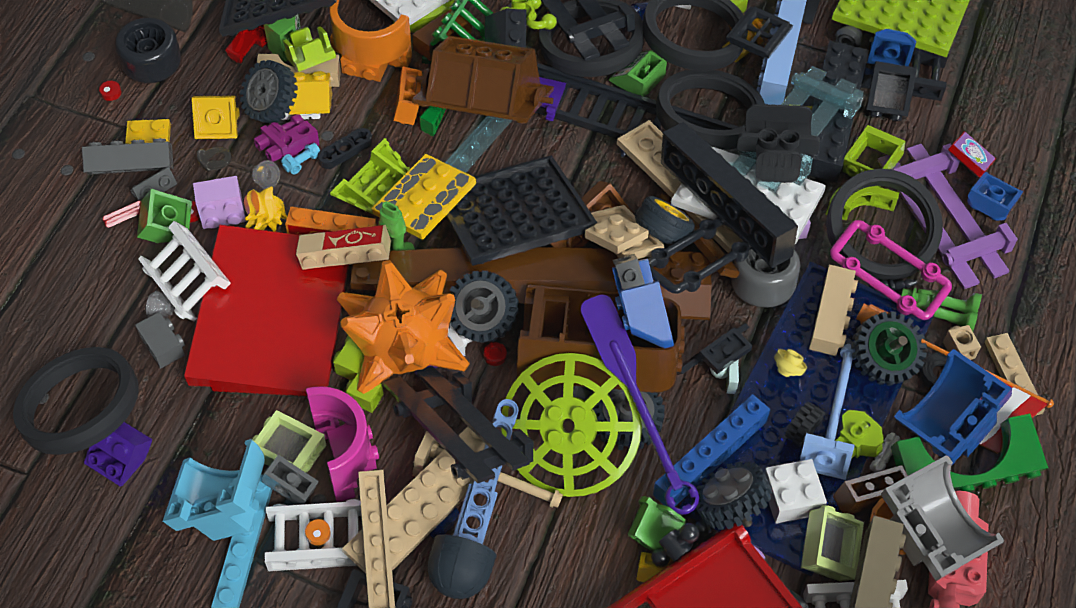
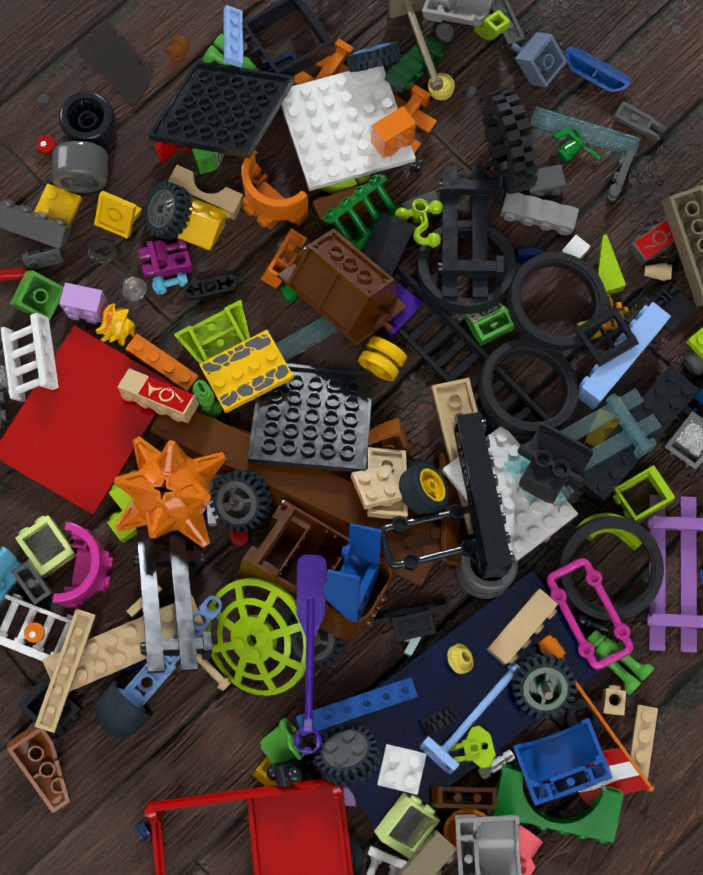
camera: 25 degrees right, 20 degrees up
lime panel [283,26,336,72] -> none
dark grey bracket [613,254,645,290] -> none
none -> dark grey wheel [51,141,109,193]
none -> yellow wheel [358,336,407,381]

